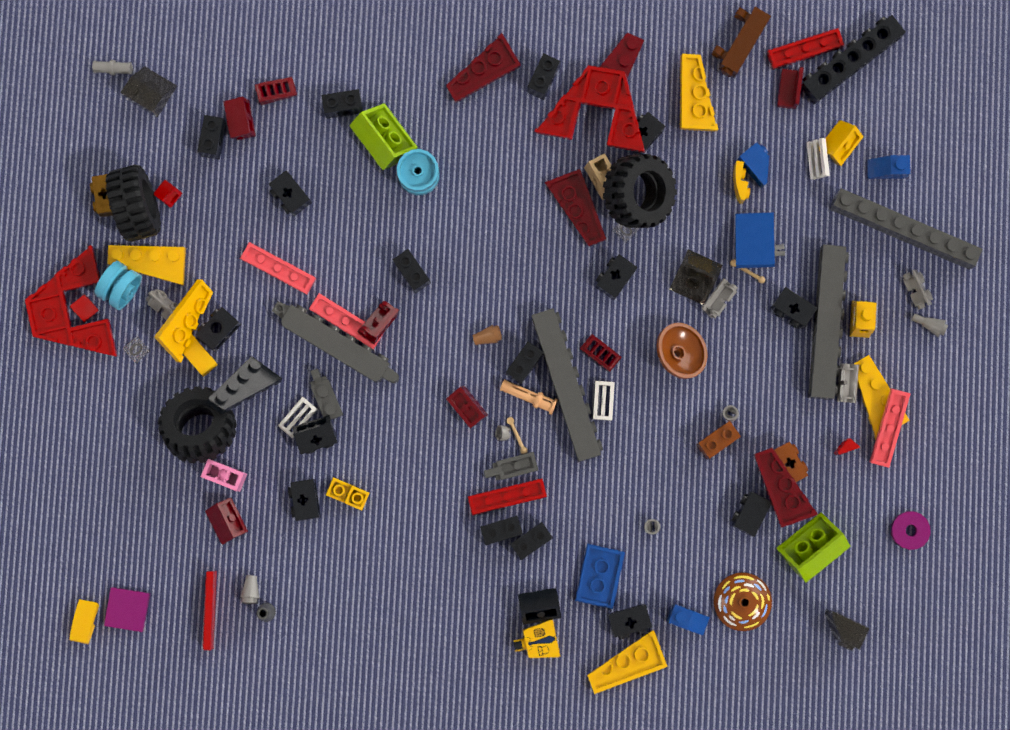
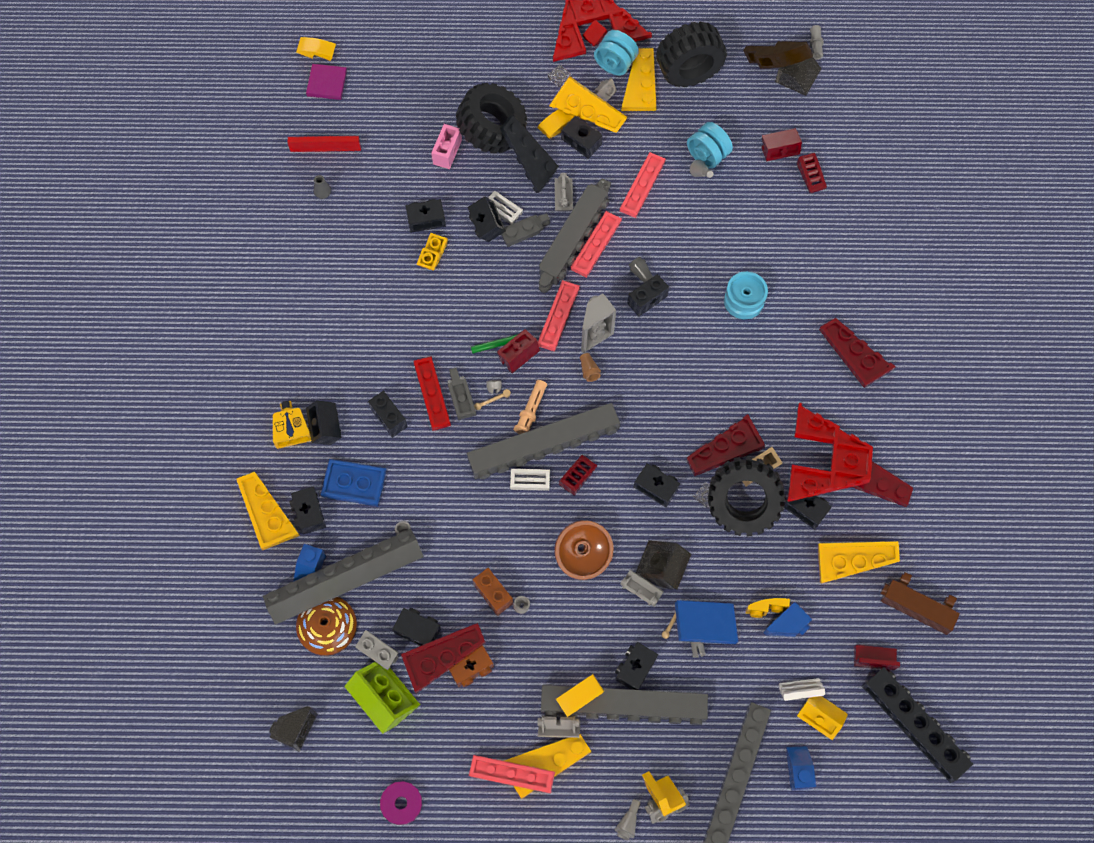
camera: 85 degrees right, 15 degrees down
red slope [154,180,182,208] -> none
black brick [197,115,227,160] -> none
dark red panel [205,497,248,545] -> none
light grey cone [240,575,260,604] -> none
black brick [269,170,312,217] -> none
black brick [321,89,363,119] -> none
lime slope [349,103,418,170] -> none
dark red hinge [358,301,399,344] -> none
black brick [480,516,523,545] -> none
black brick [506,341,544,385] -> none
black brick [527,53,560,100] -> none
red tile [766,28,844,70] -> none
red slope [834,438,860,455] -> none
yellow torso [849,300,877,338] -> none
none -> dark grey brick [263,529,424,625]
none -> light grey hinge [355,630,398,670]
none -> green bar [471,334,518,354]
none -> coral tile [538,280,580,352]
none -> light grey hinge [555,173,573,211]
none -> yellow slope [556,674,605,717]
none -> light grey slope [581,293,616,353]
none -> dark grey cone [629,257,653,283]
none -> yellow panel [642,771,686,816]
none -> medium azure wheel [687,122,733,169]
none -> light grey cone [690,160,713,178]
none -> dark brown slope [743,41,813,69]

